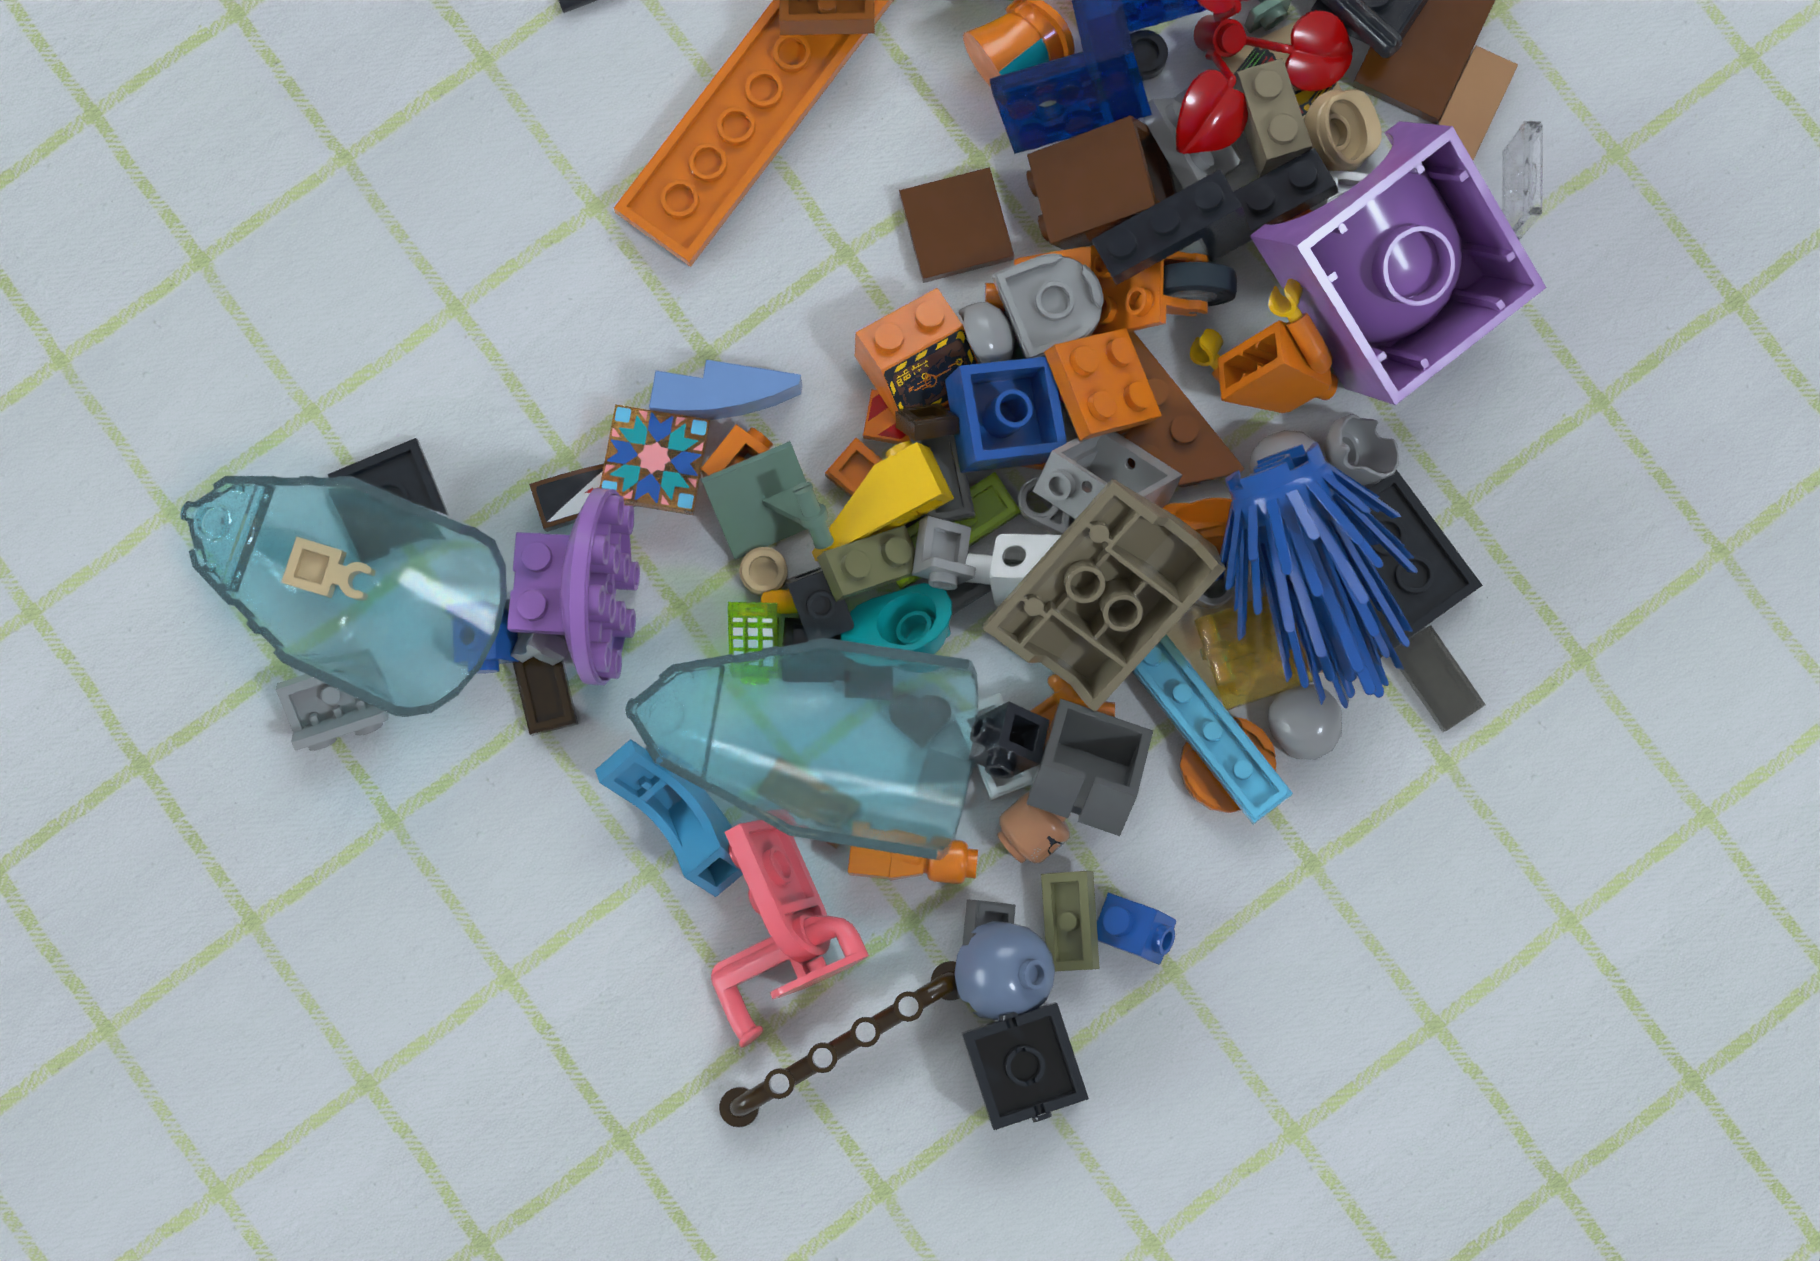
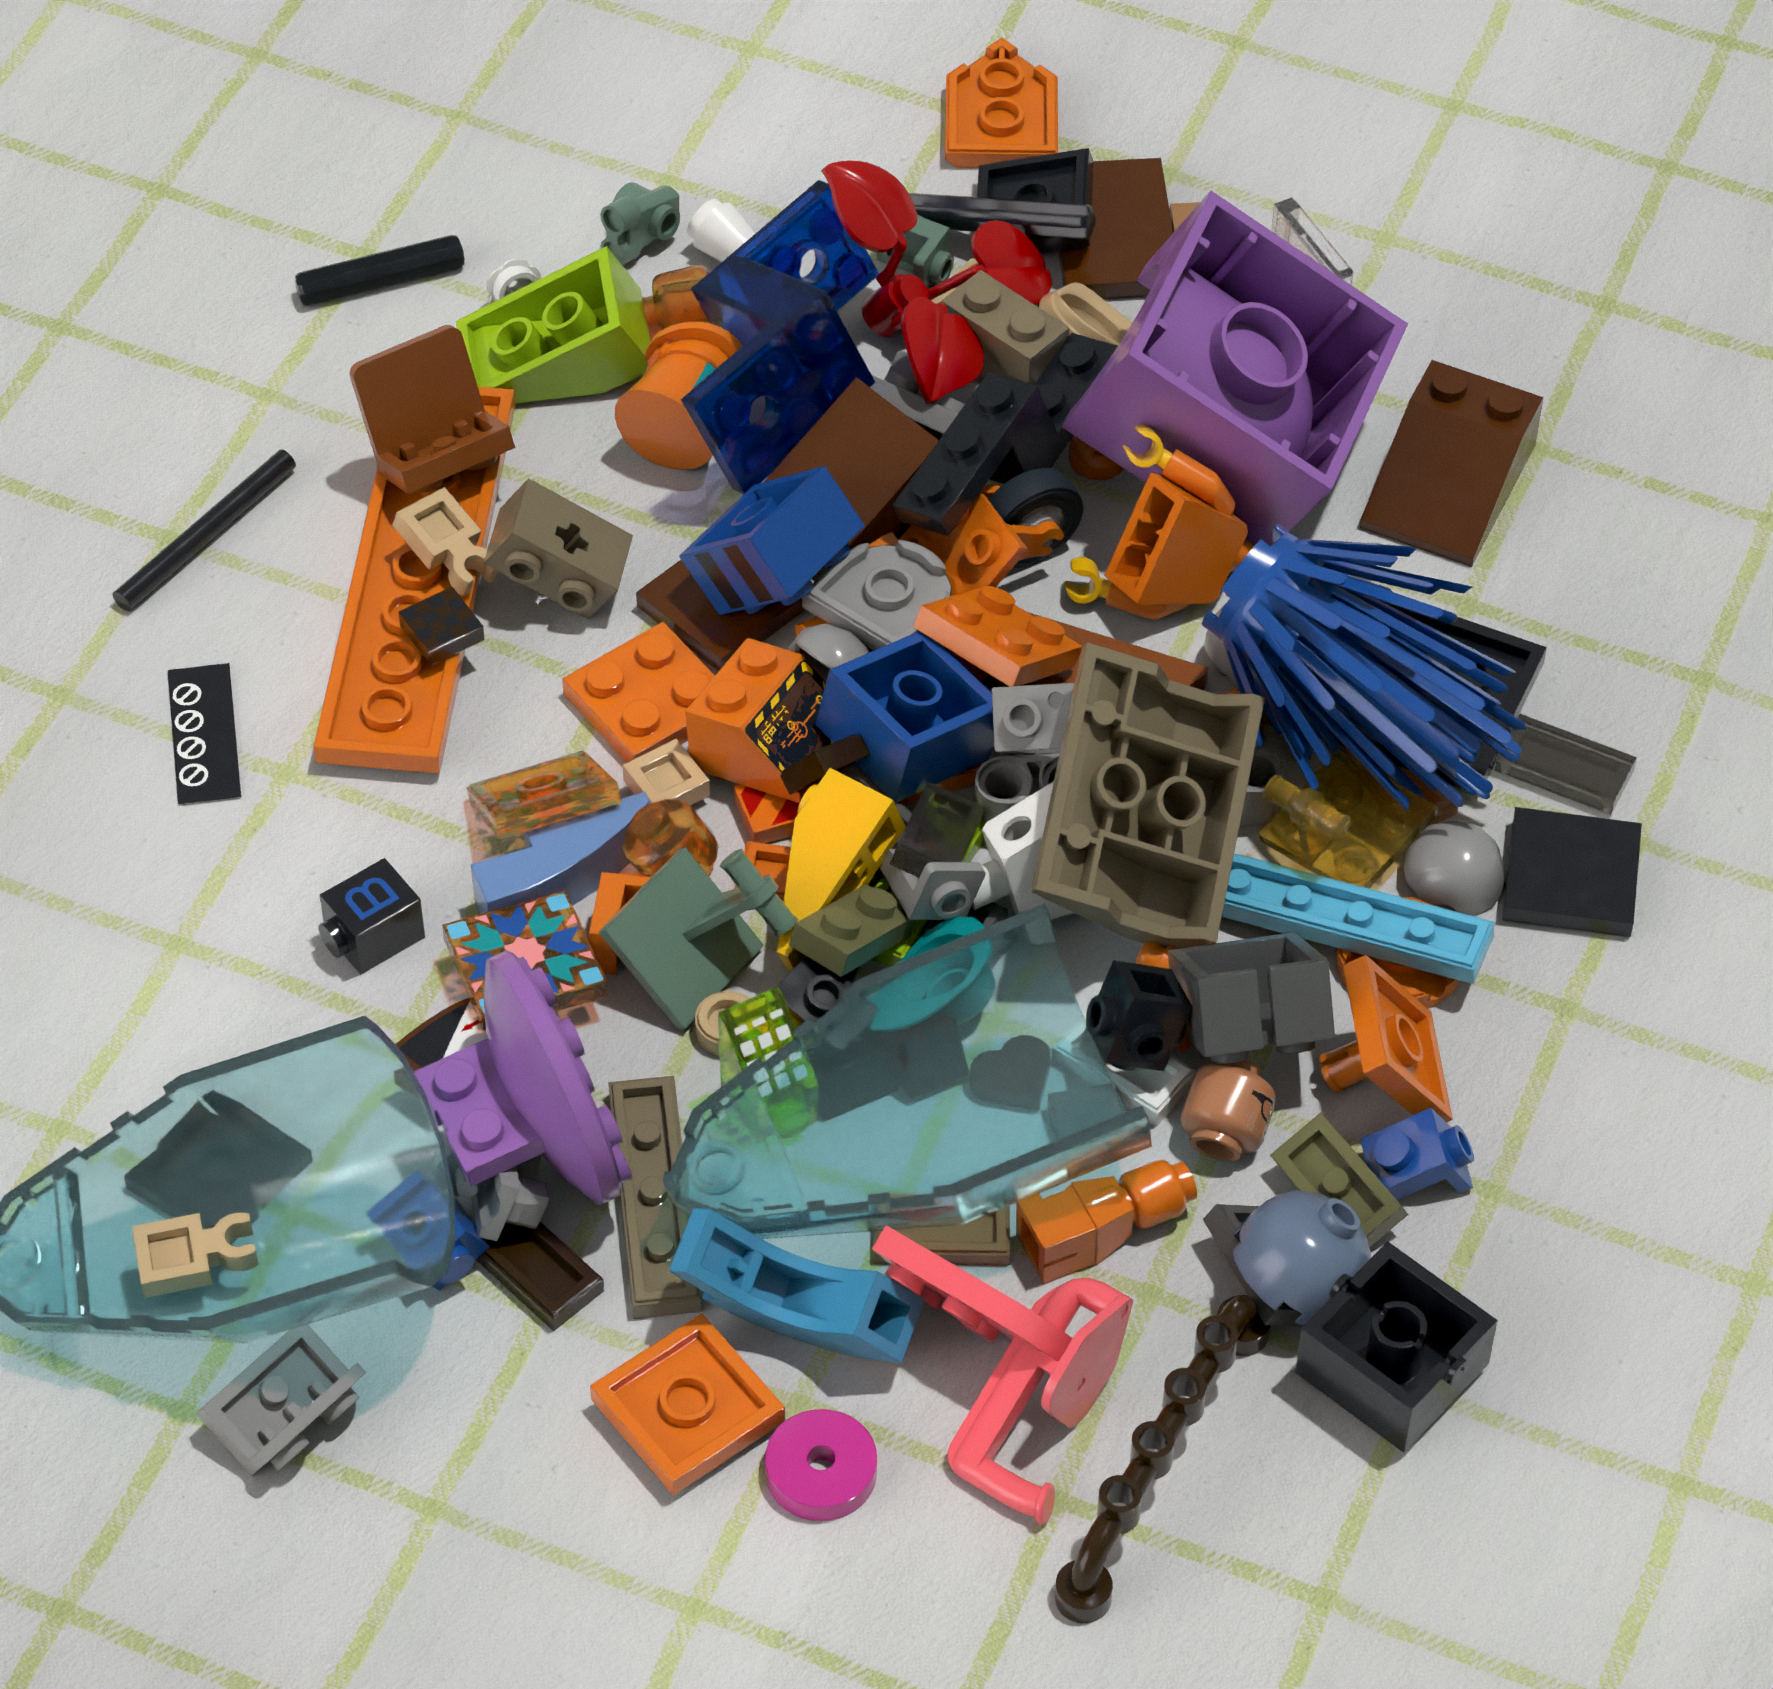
camera: 30 degrees left, 30 degrees down
none -> black sticker [168,663,241,805]
none -> black brick [318,858,425,975]
none -> tan plate [392,487,497,596]
none -> dark brown tile [398,587,485,666]
none -> clear orange tile [466,750,622,839]
none -> dark tan brick [484,478,633,619]
none -> orange plate [562,622,715,762]
none -> orange plate [590,1313,785,1496]
none -> dark tan tile [608,1076,702,1319]
none -> tan plate [622,739,710,822]
none -> clear orange head [623,799,718,877]
none -> blue brick [679,466,865,615]
none -> dark pink piece [765,1409,877,1521]
none -> clear smoke tile [889,782,985,878]
none -> orange tile [1319,955,1453,1123]
none -> reddish brown slope [1360,360,1544,567]
none -> black tile [1502,807,1642,937]

